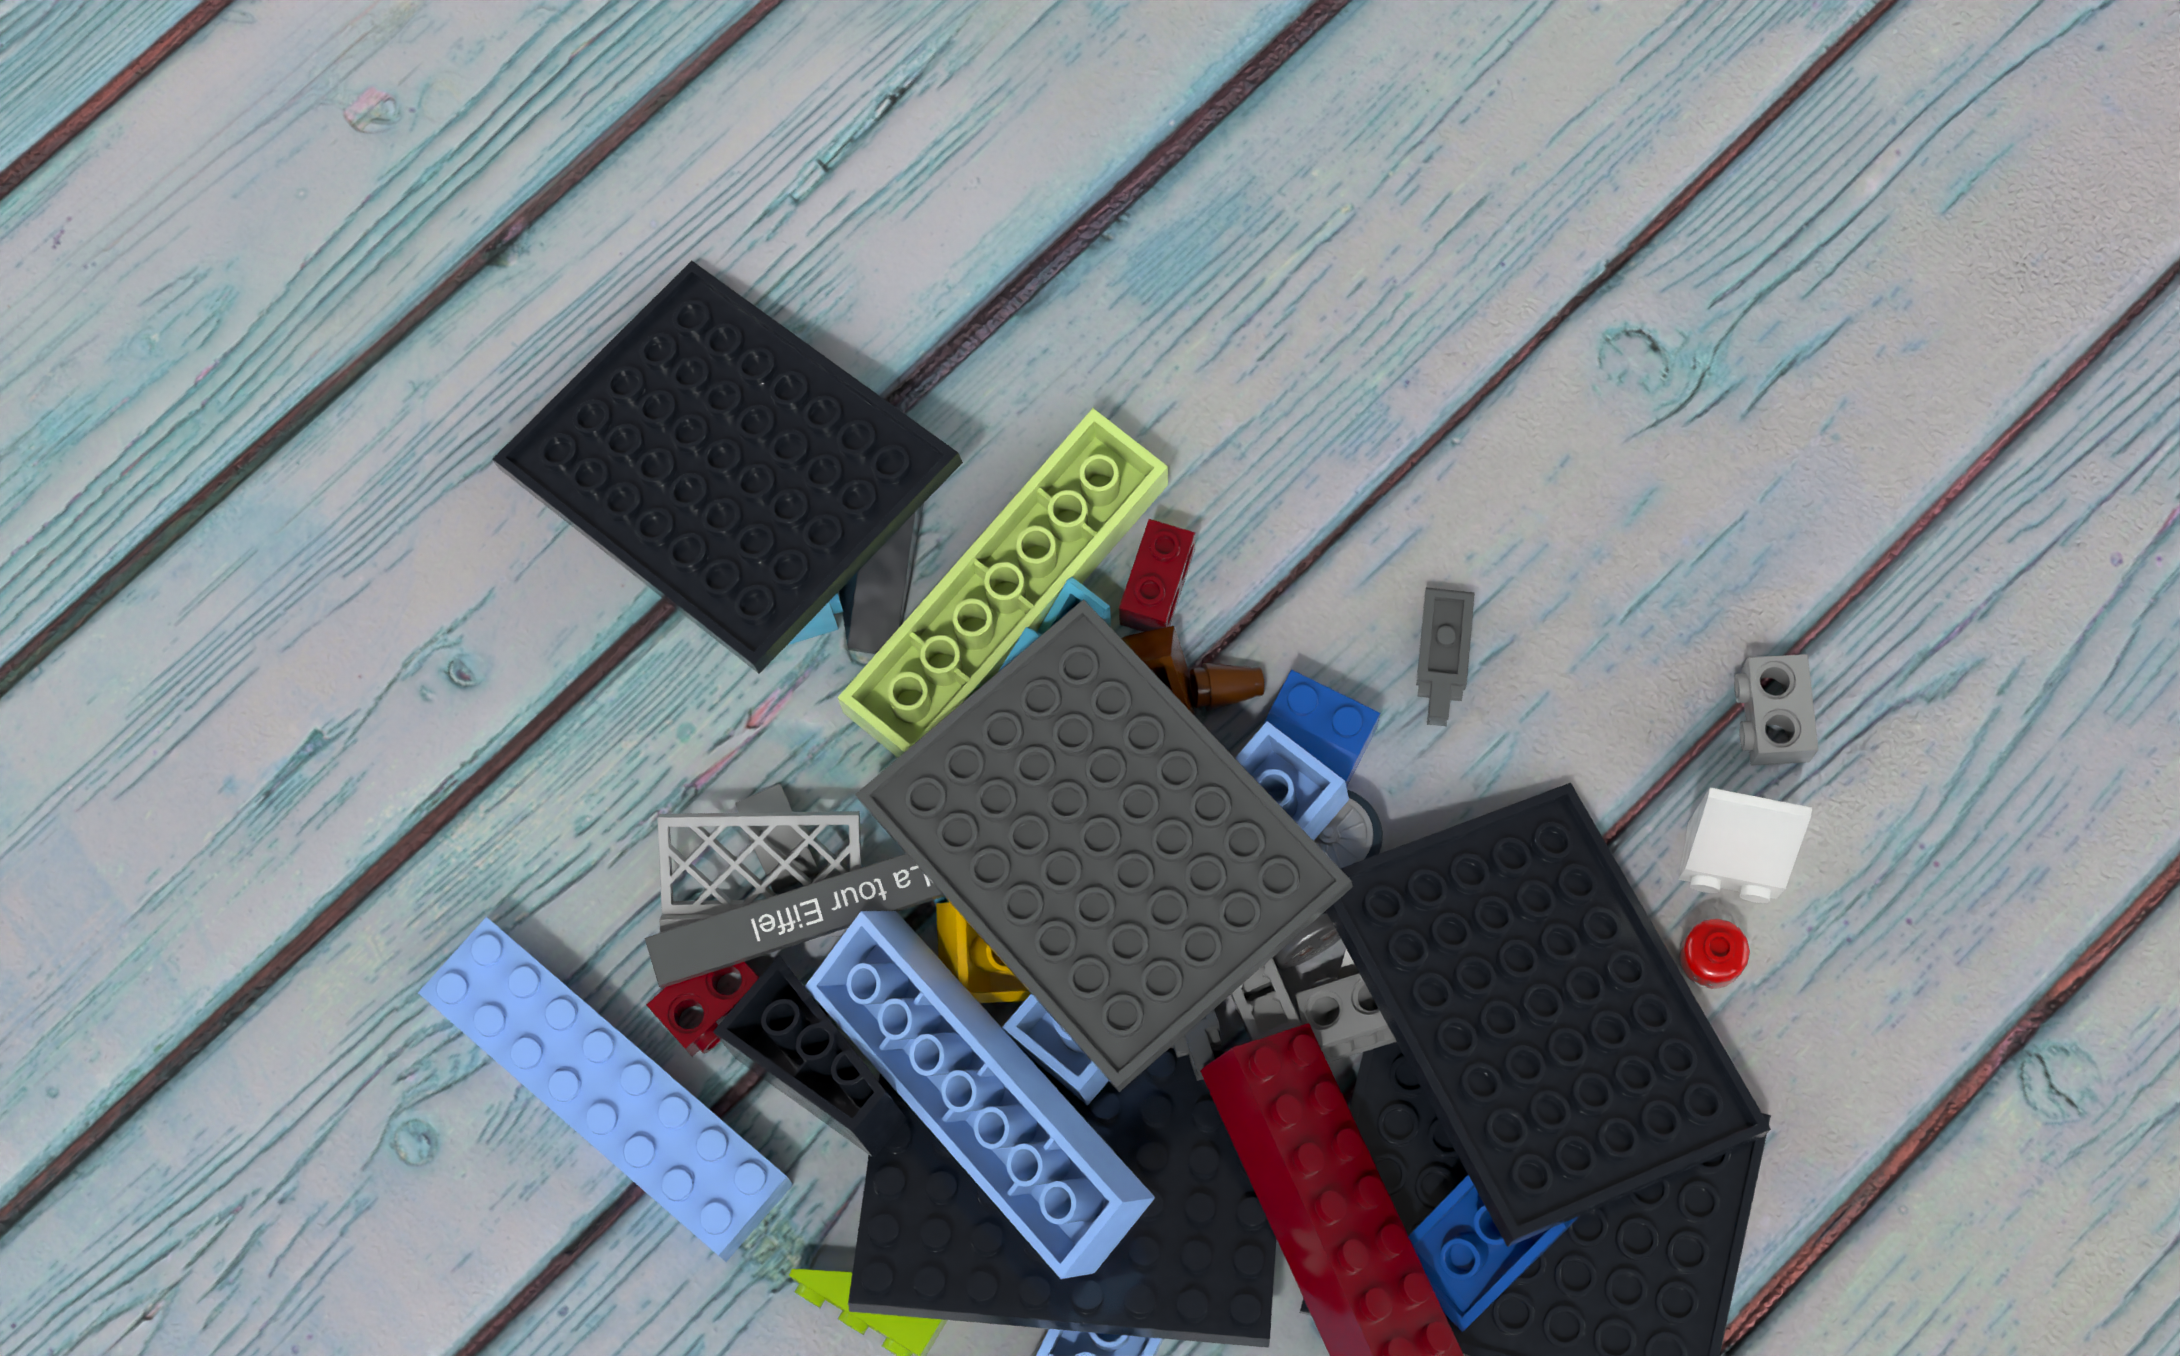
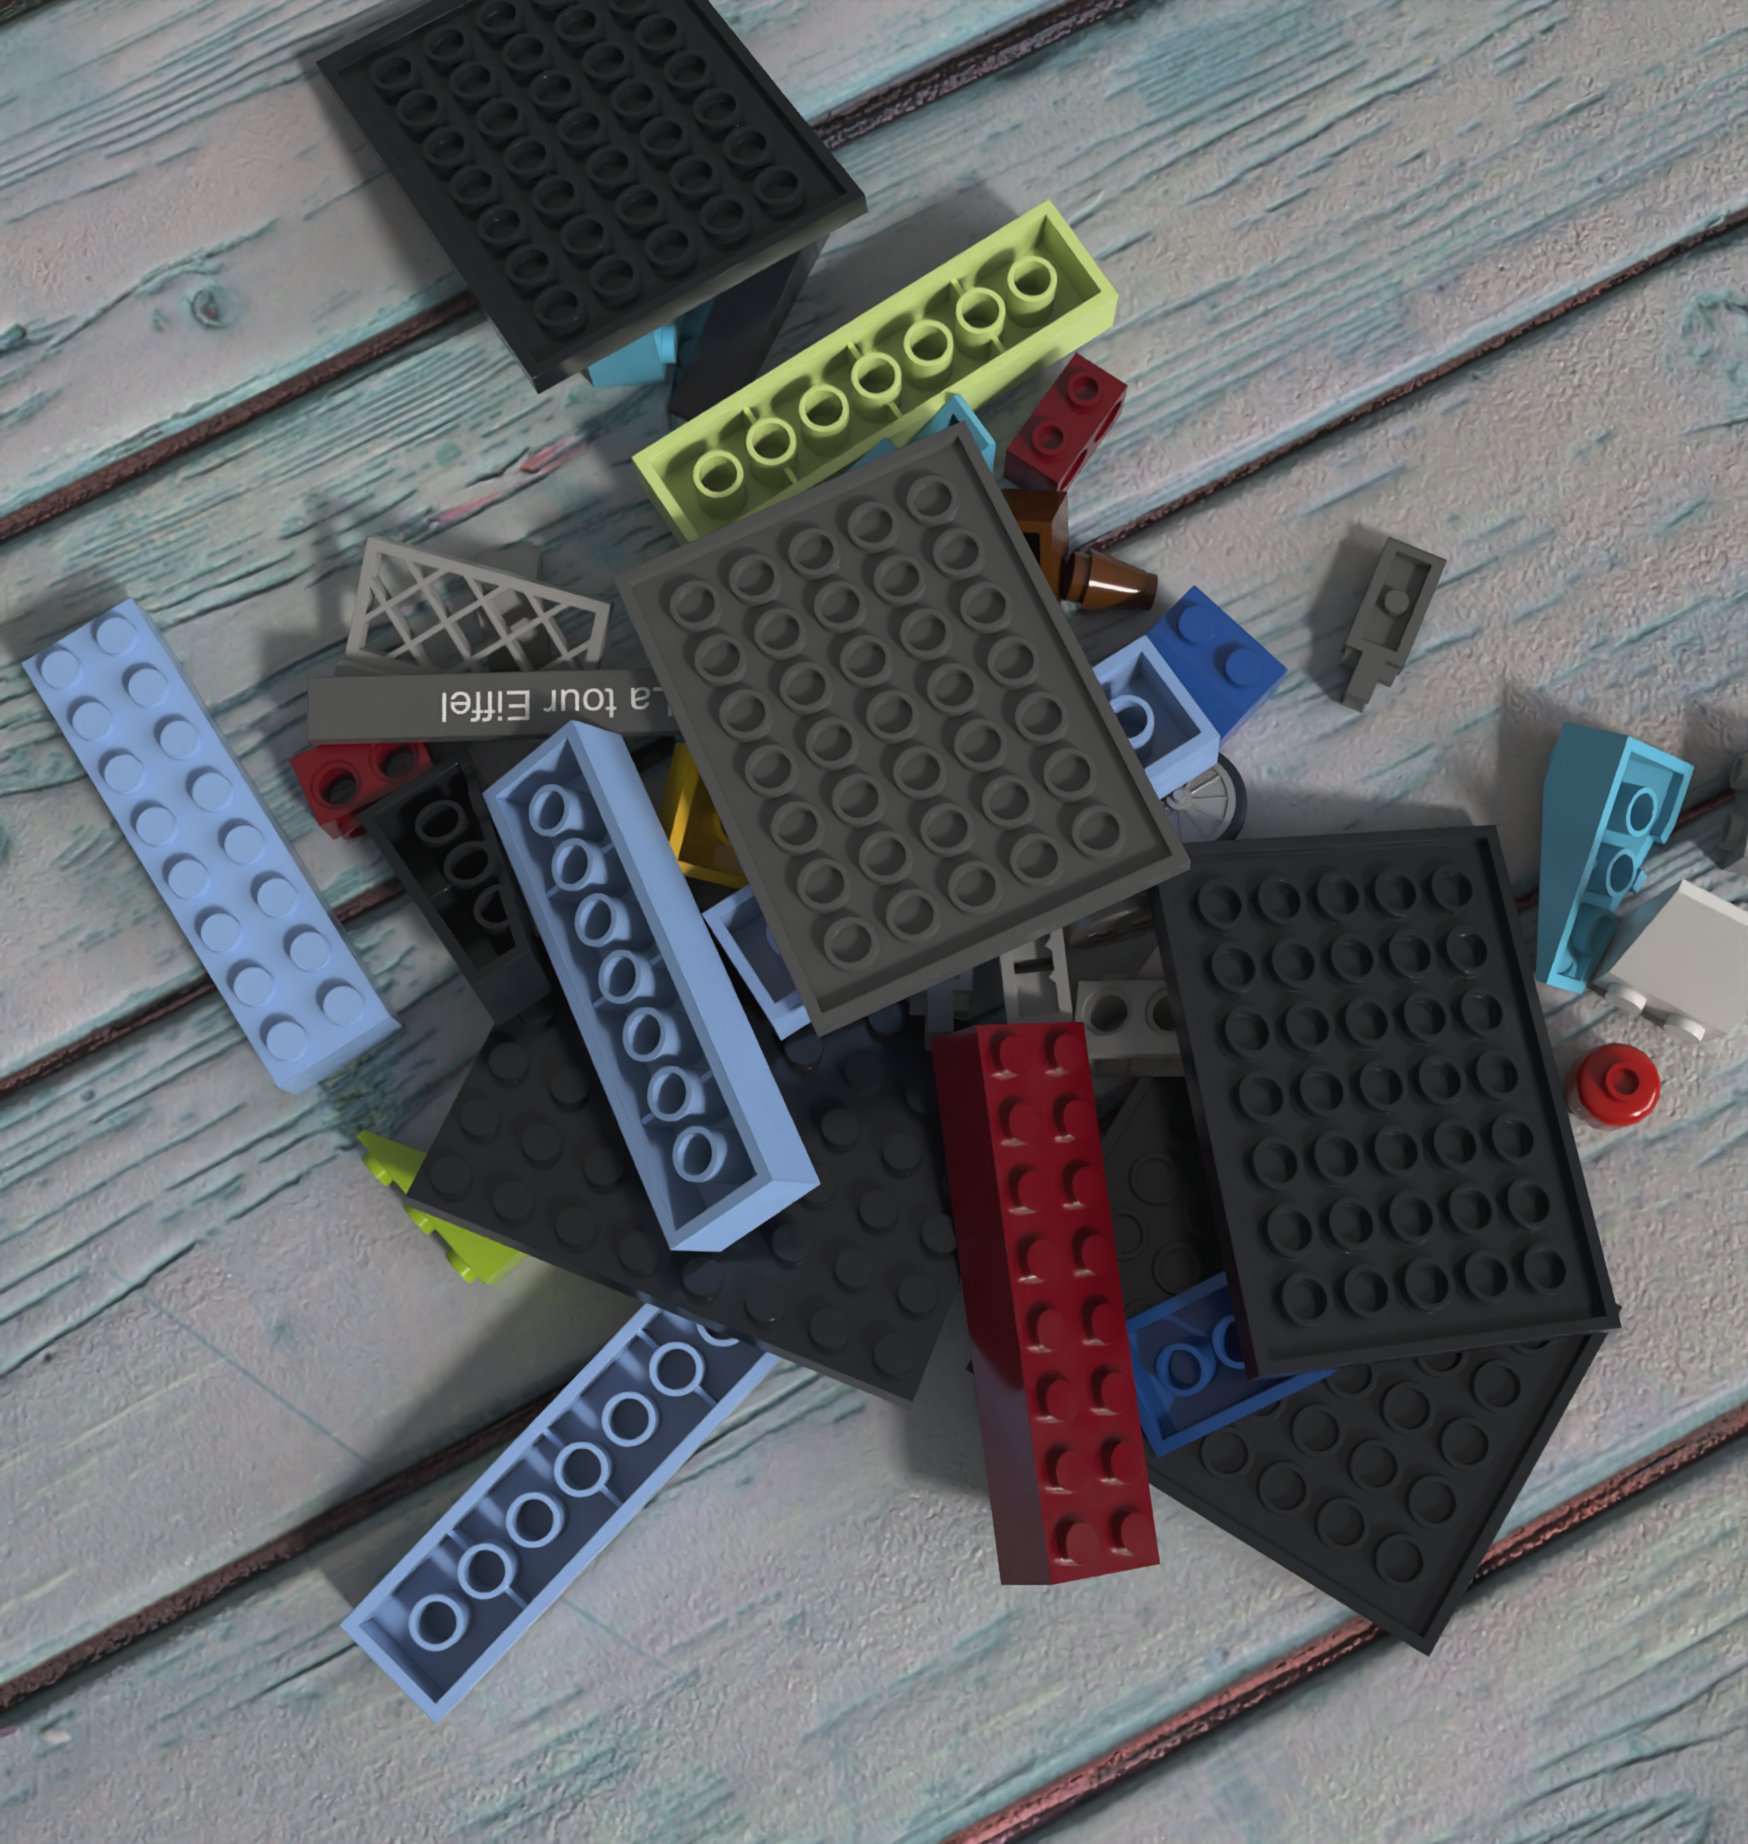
camera: 15 degrees right, 5 degrees up
none -> medium azure wedge [1536,722,1695,995]

